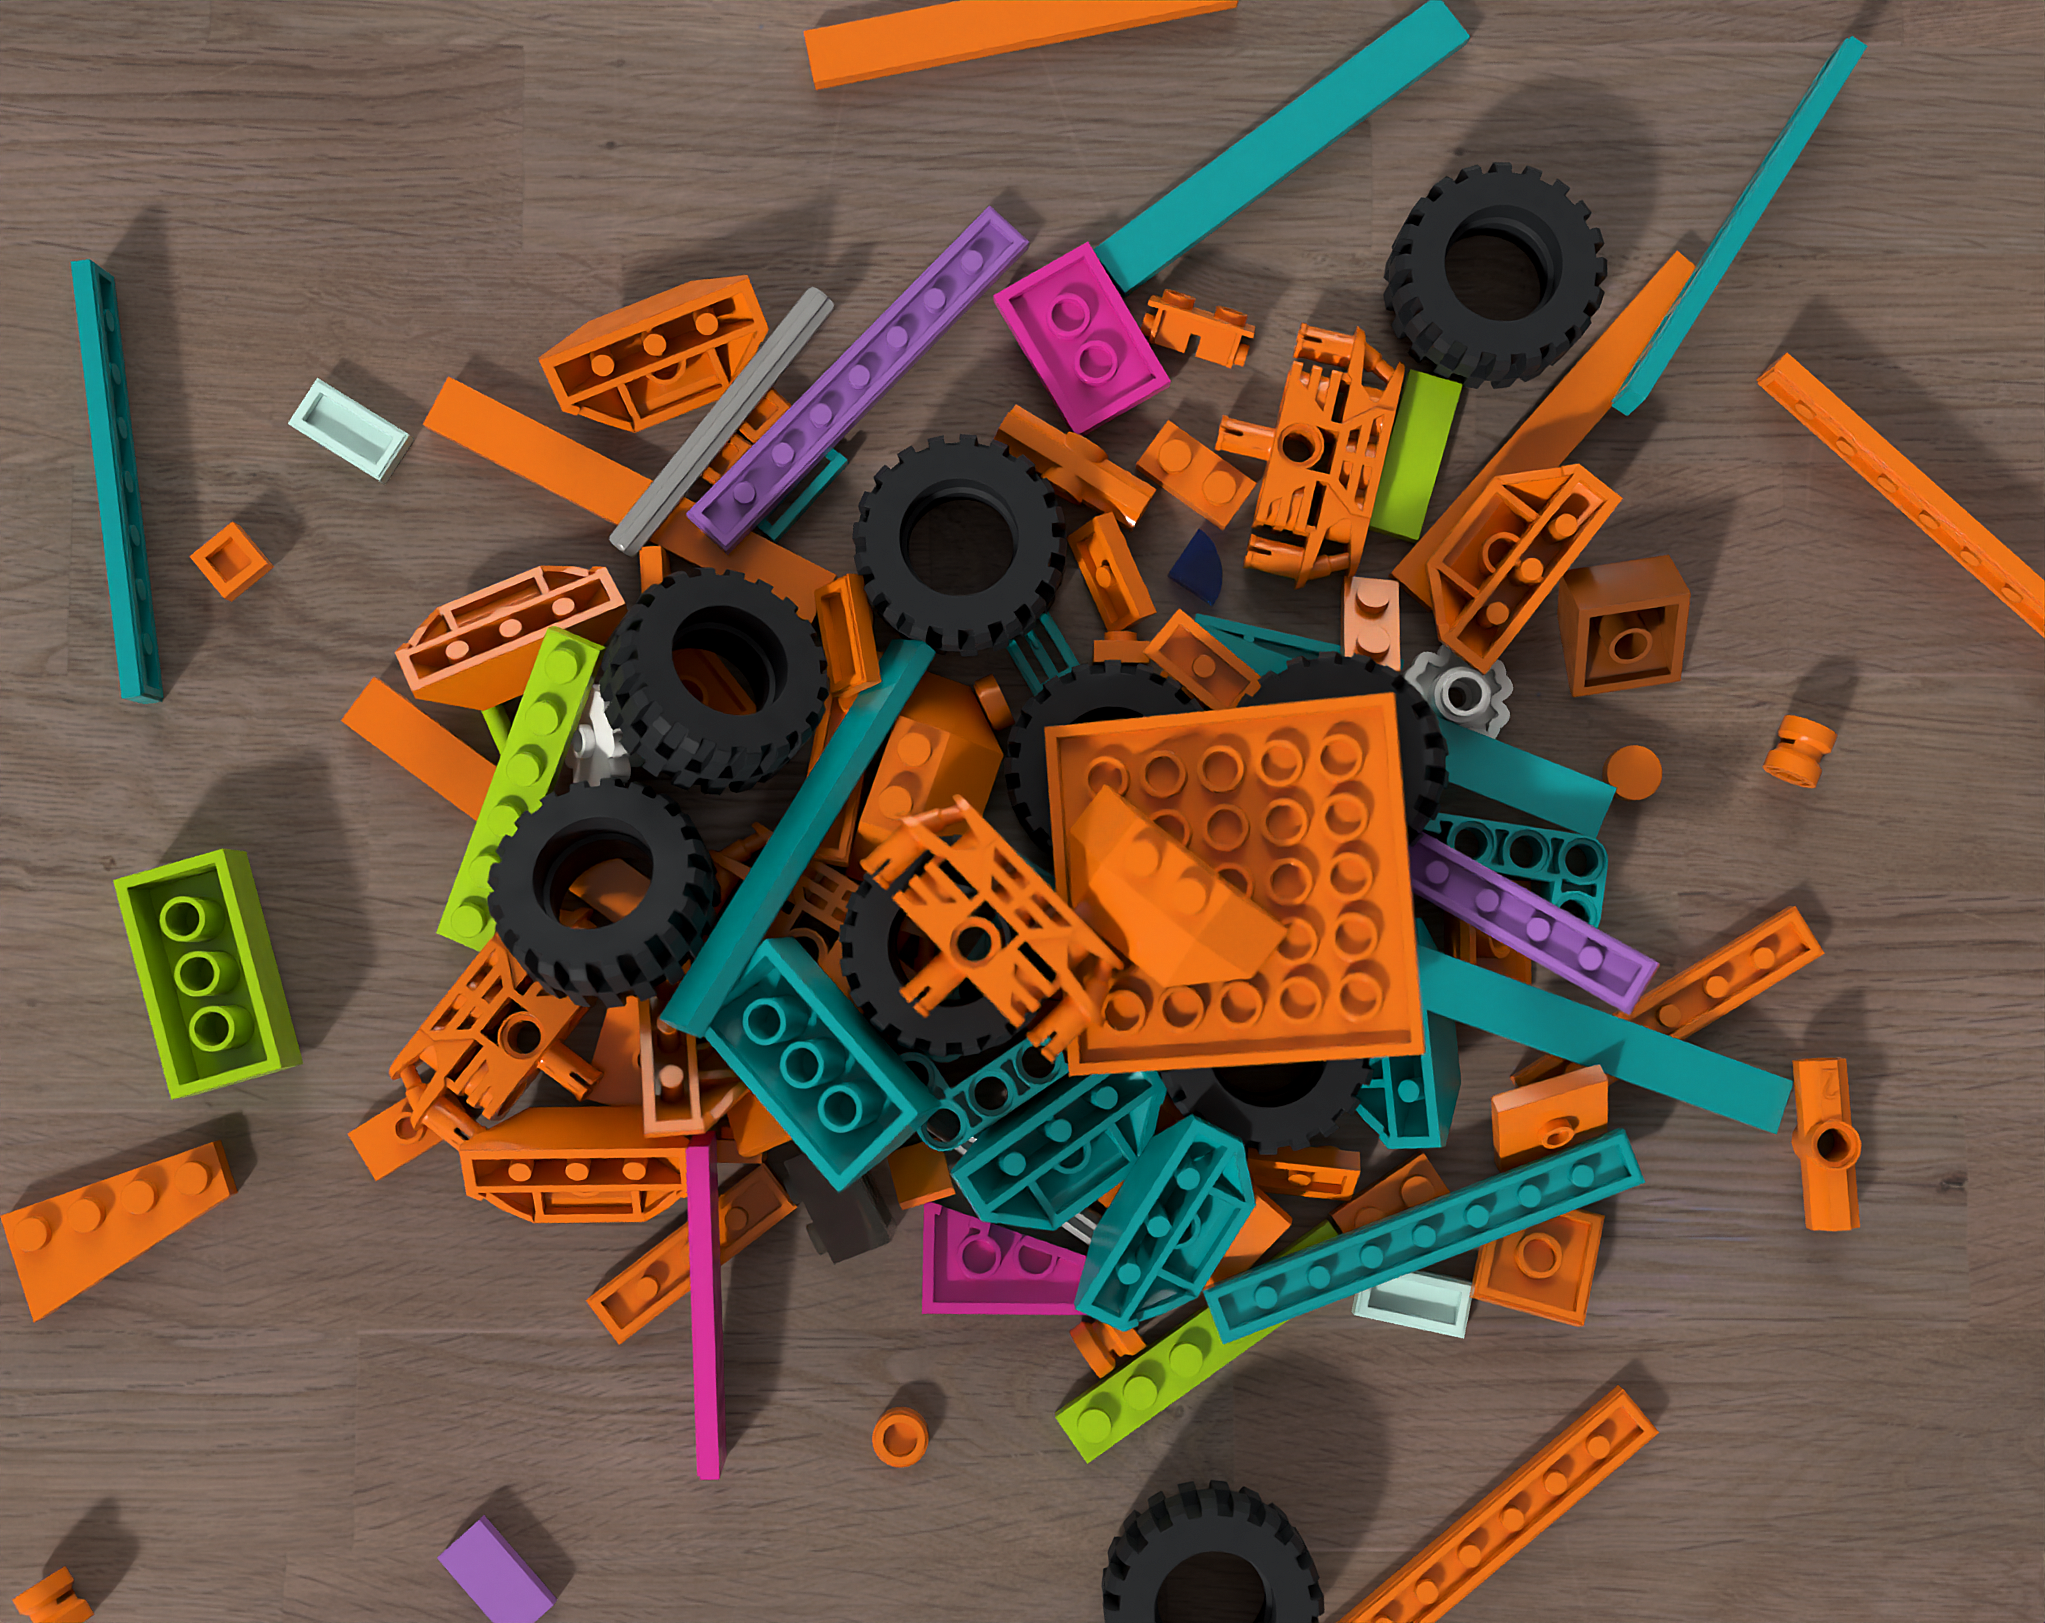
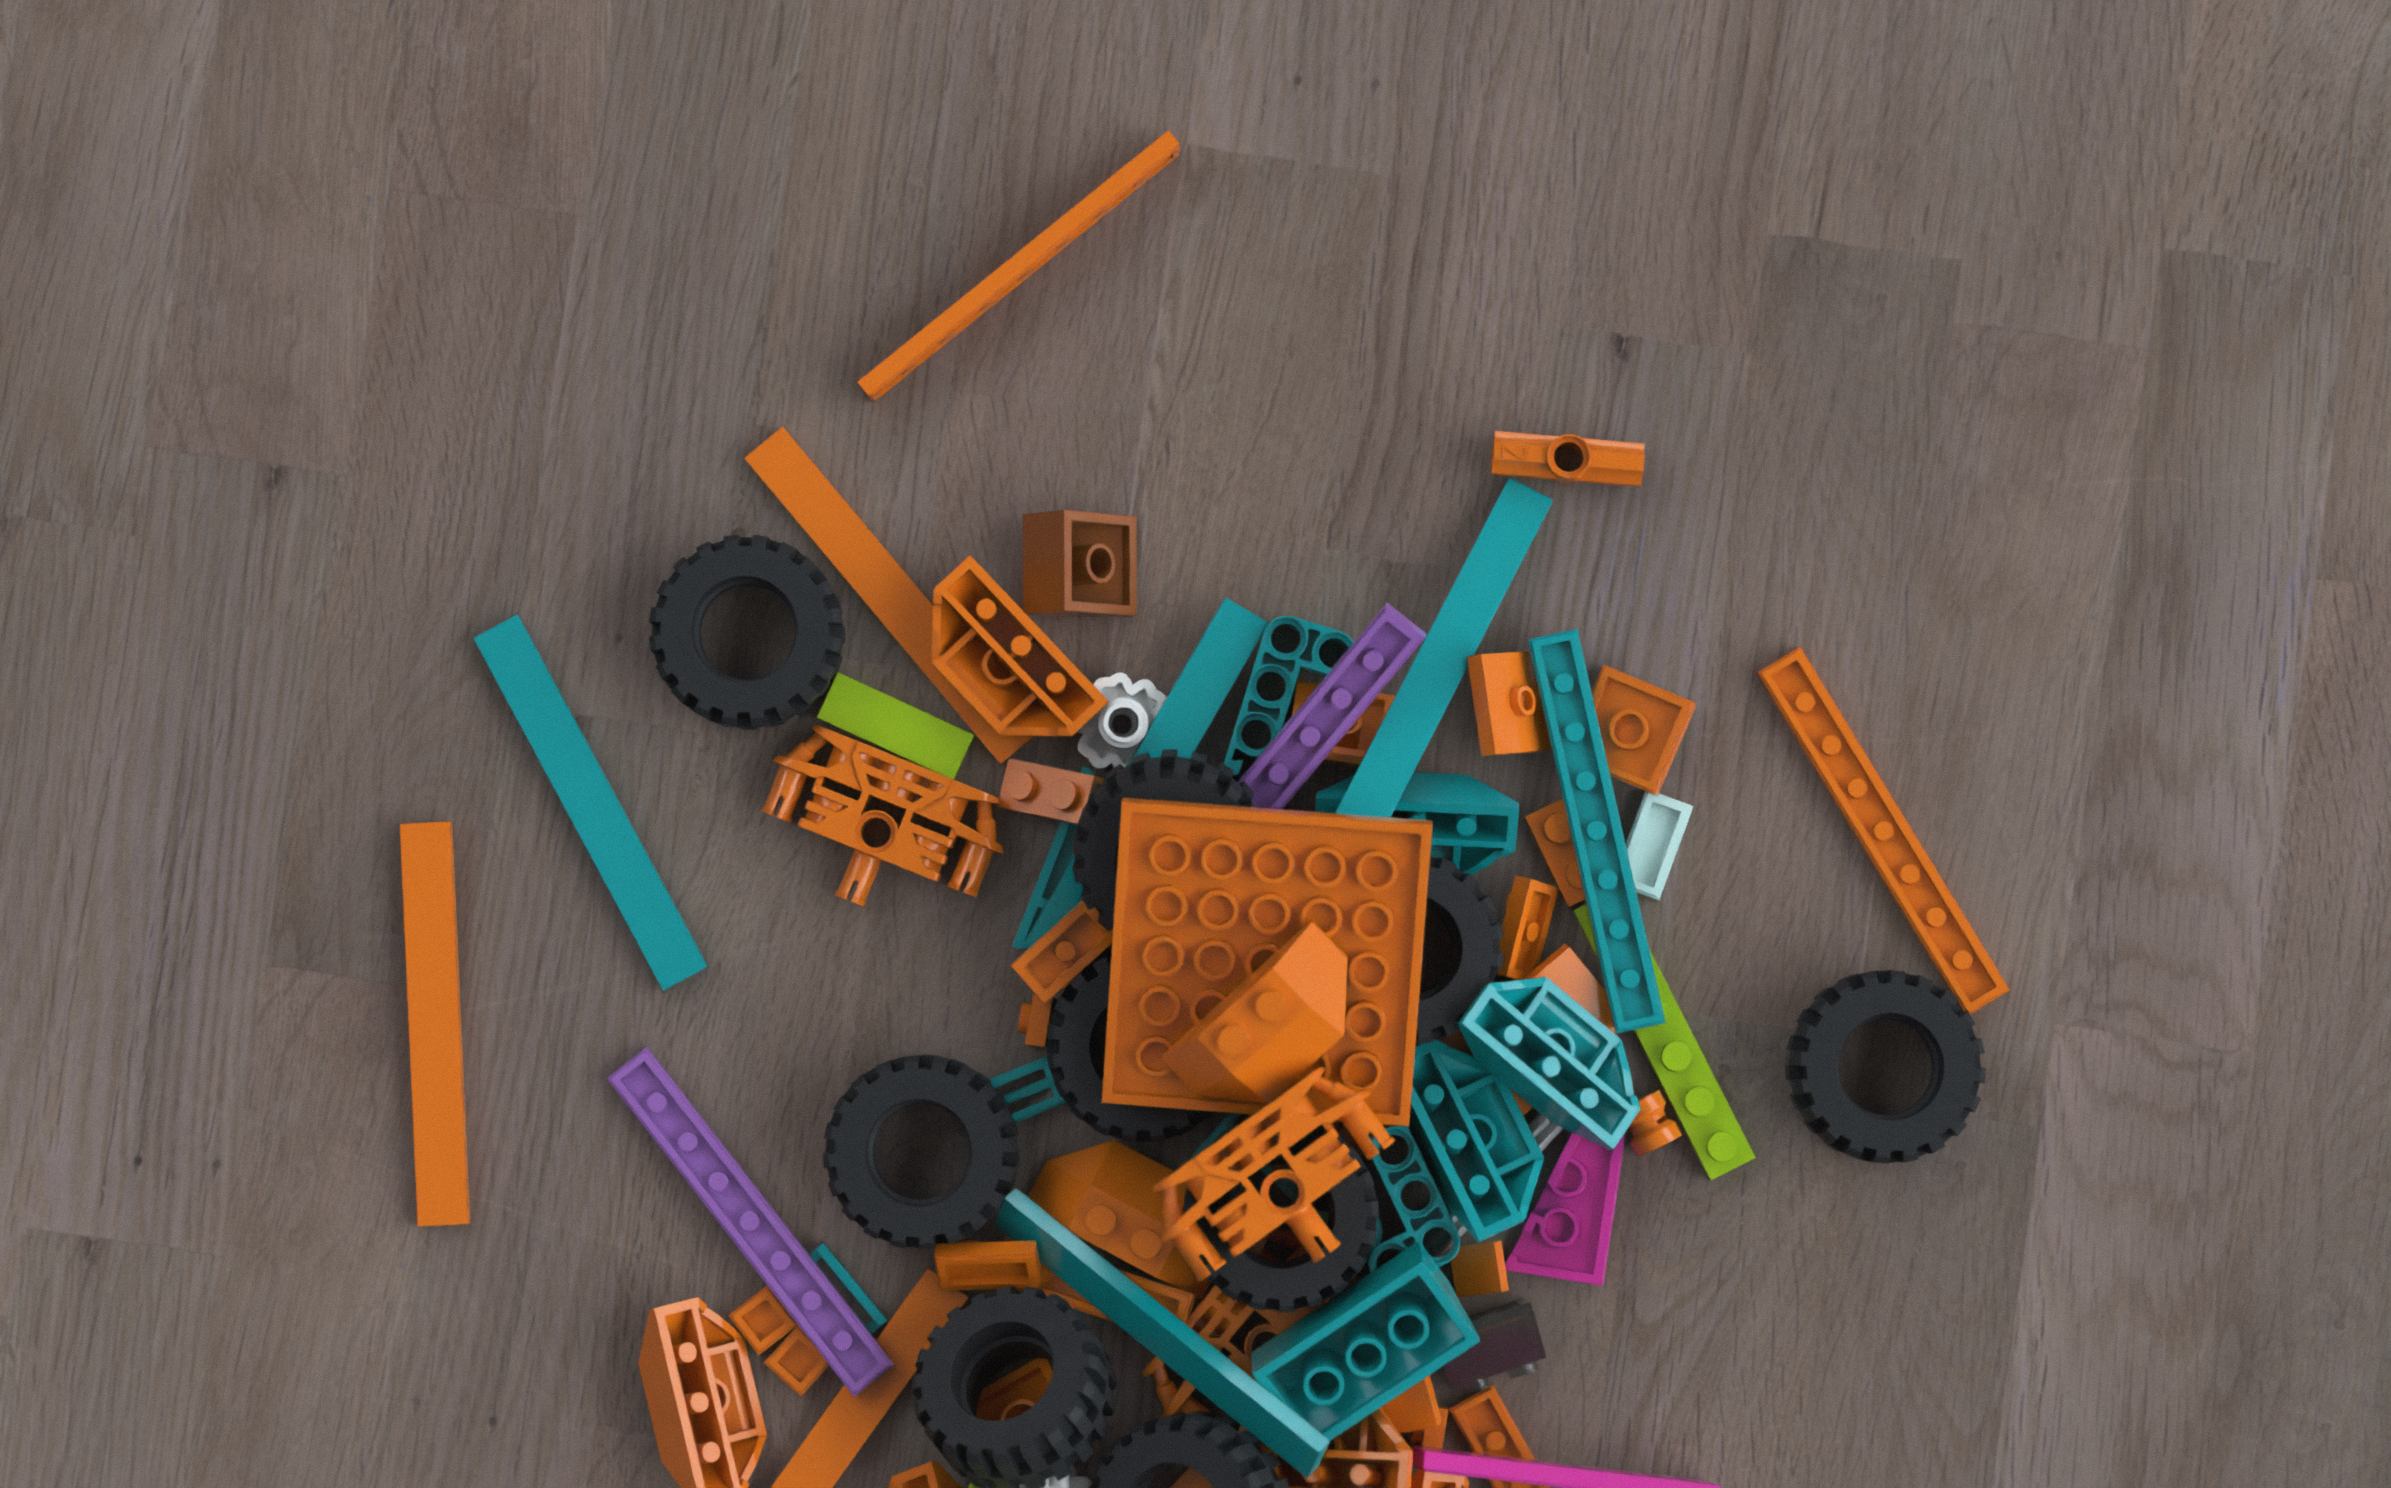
camera: 80 degrees left, 0 degrees up
light grey axle [609,287,834,558] -> none
orange tile [639,546,671,593] -> none
orange tile [872,1407,929,1468] -> none
orange tile [973,674,1015,732] -> none
dark pink plate [993,242,1171,436] -> none
orange piece [994,404,1157,532] -> none
orange plate [1066,512,1157,632] -> none
orange plate [1135,420,1257,531] -> none
orange hinge [1140,289,1256,369] -> none
clear blue tile [1167,529,1222,606] -> none
orange tile [1510,906,1825,1088] -> none
orange tile [1602,745,1662,801] -> none
teal tile [1611,36,1867,416] -> none
orange wheel [1762,715,1838,788] -> none

